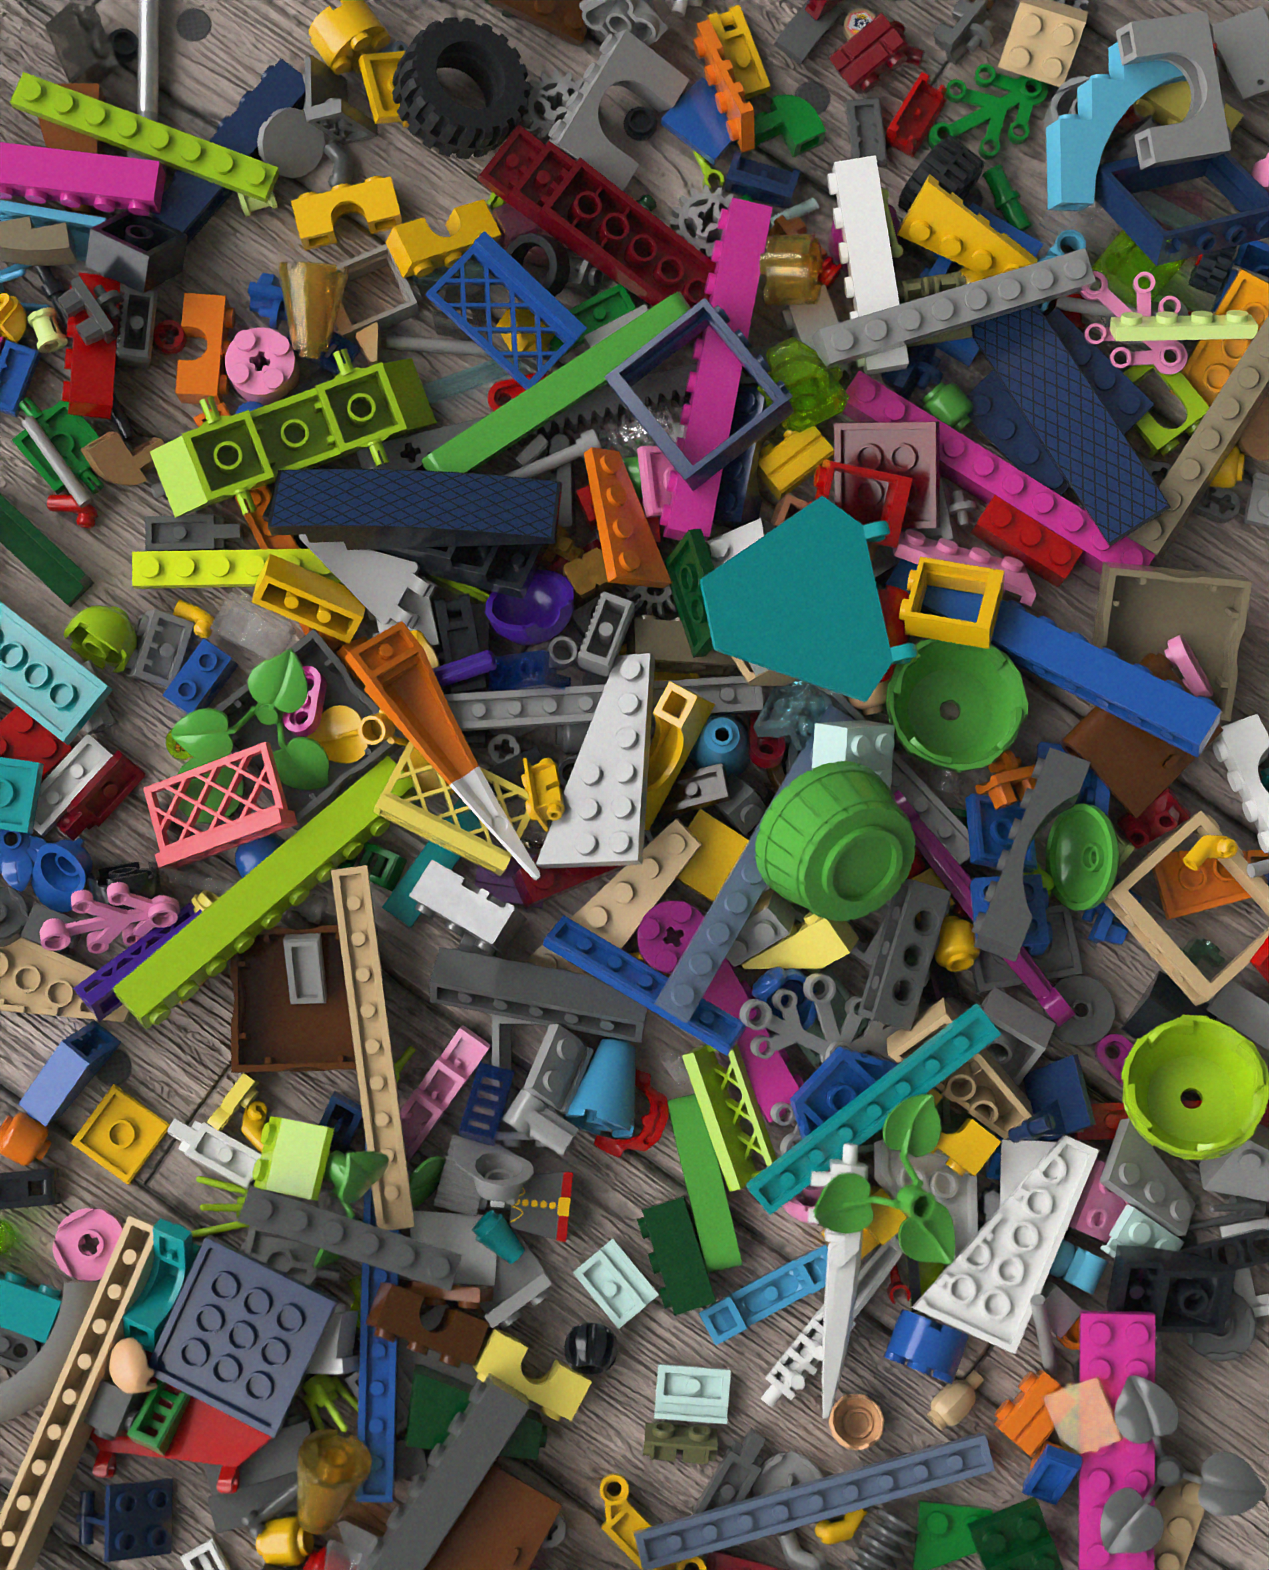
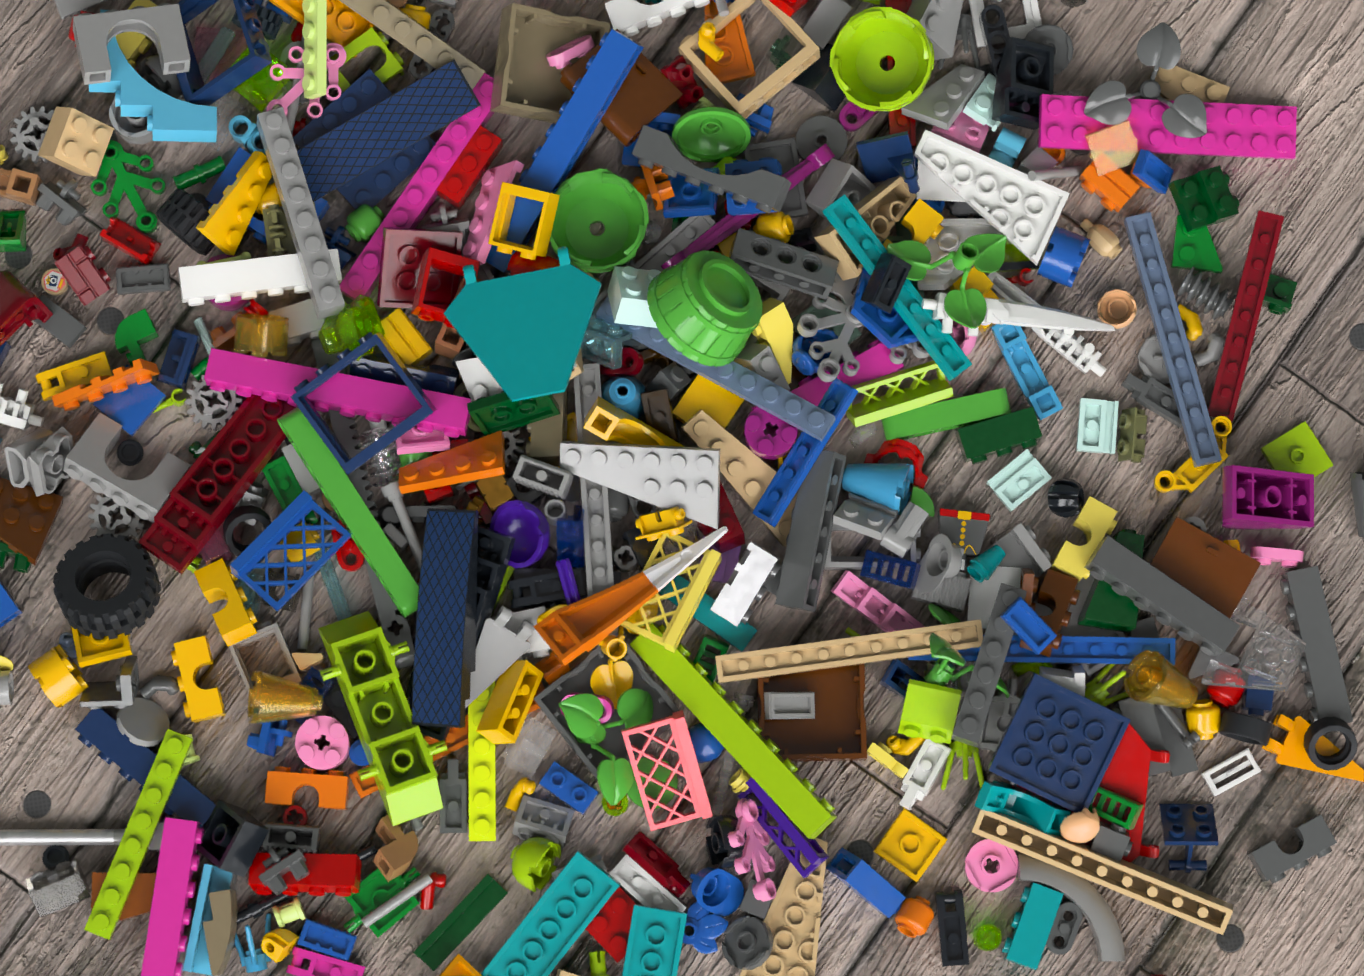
camera: 90 degrees left, 0 degrees up
none -> black slope [861,252,912,314]
none -> bright green tile [910,485,935,517]
none -> blue tile [1000,597,1057,654]

